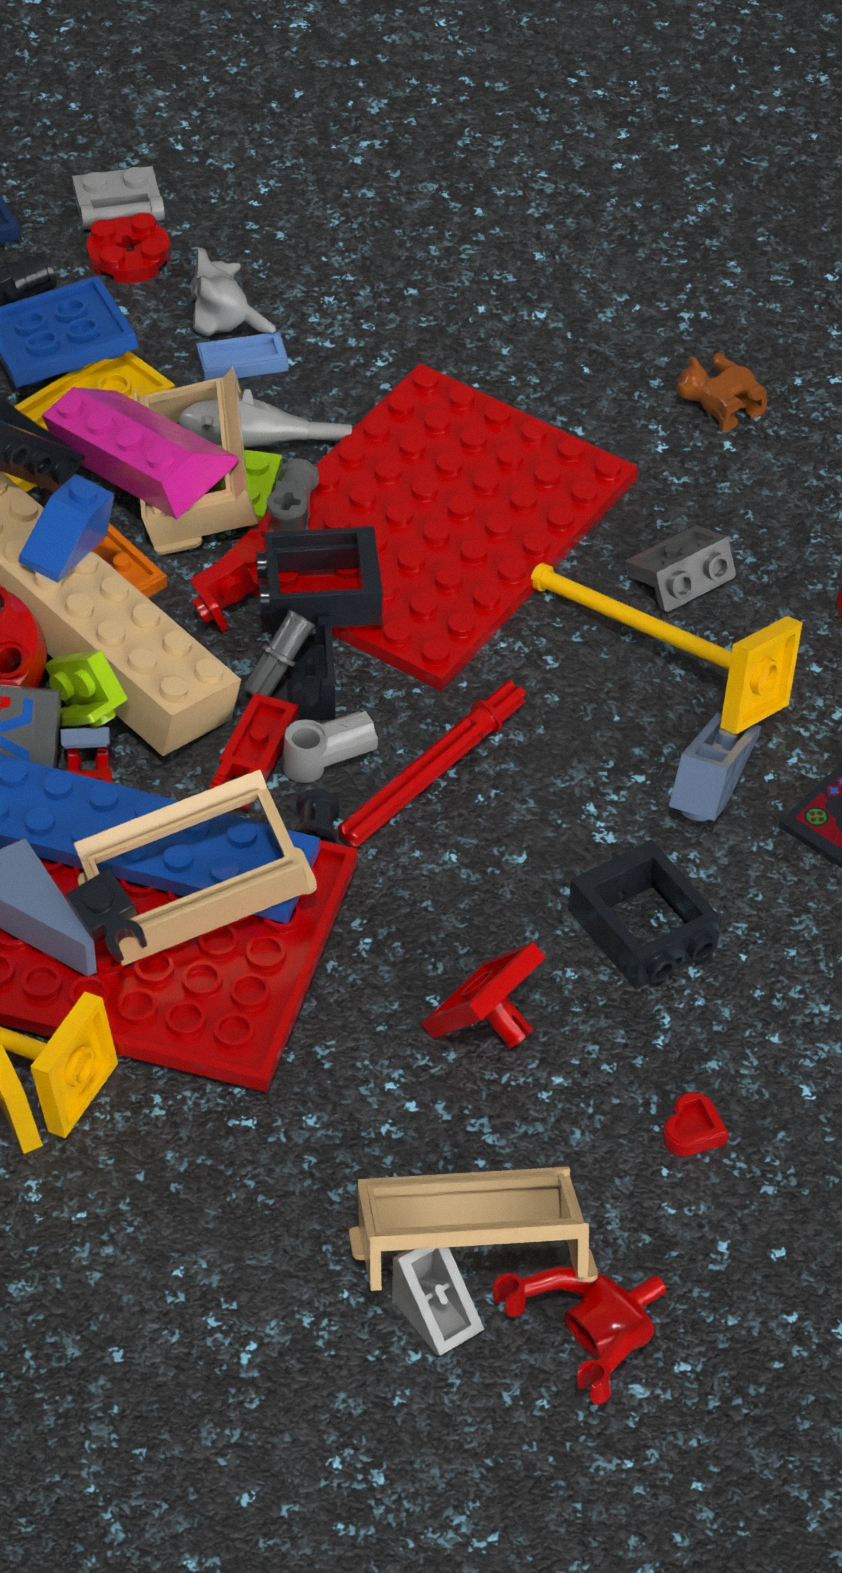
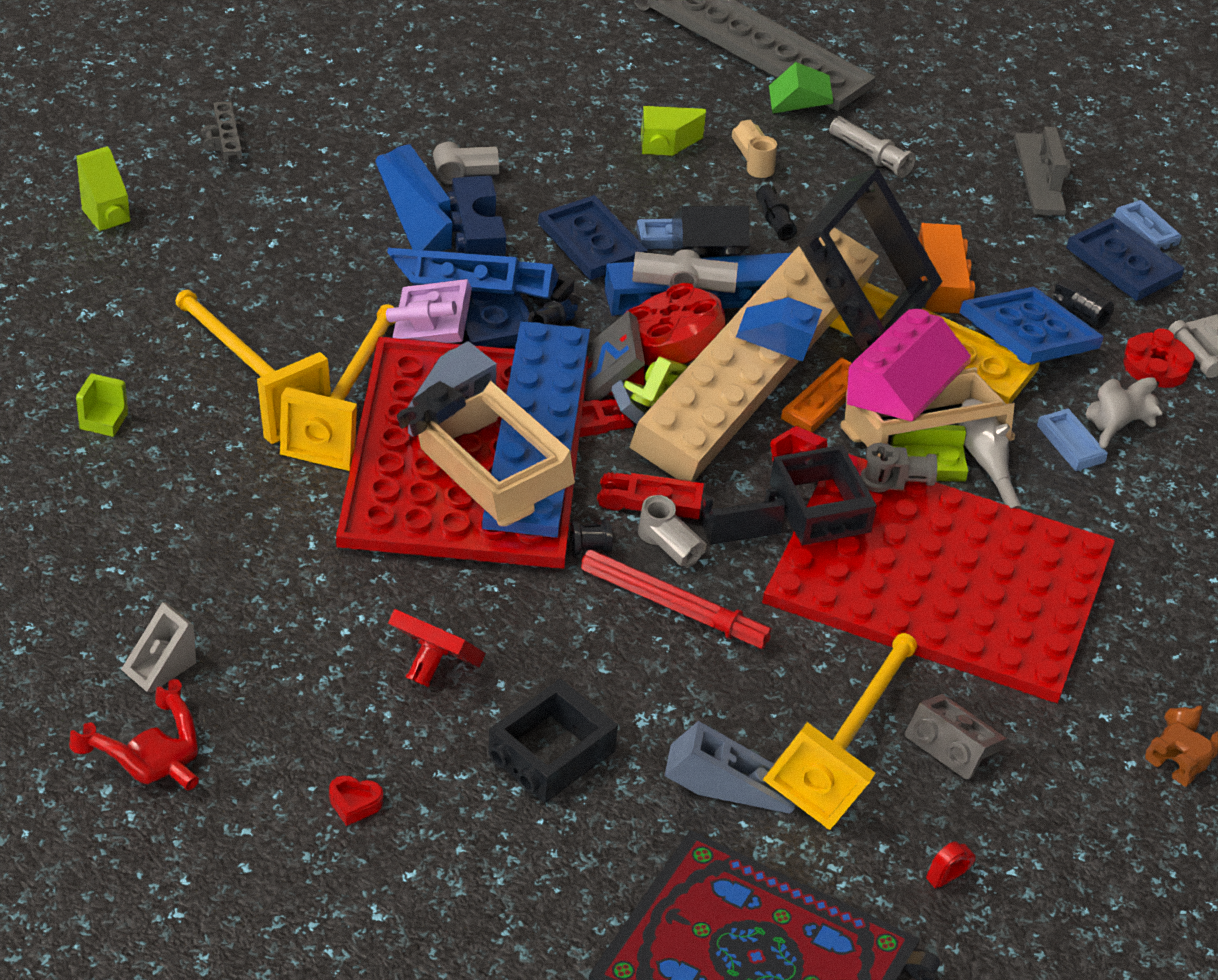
camera: 75 degrees right, 5 degrees down
dark grey axle [244,609,315,697] -> none
tan piece [349,1167,598,1291] -> none

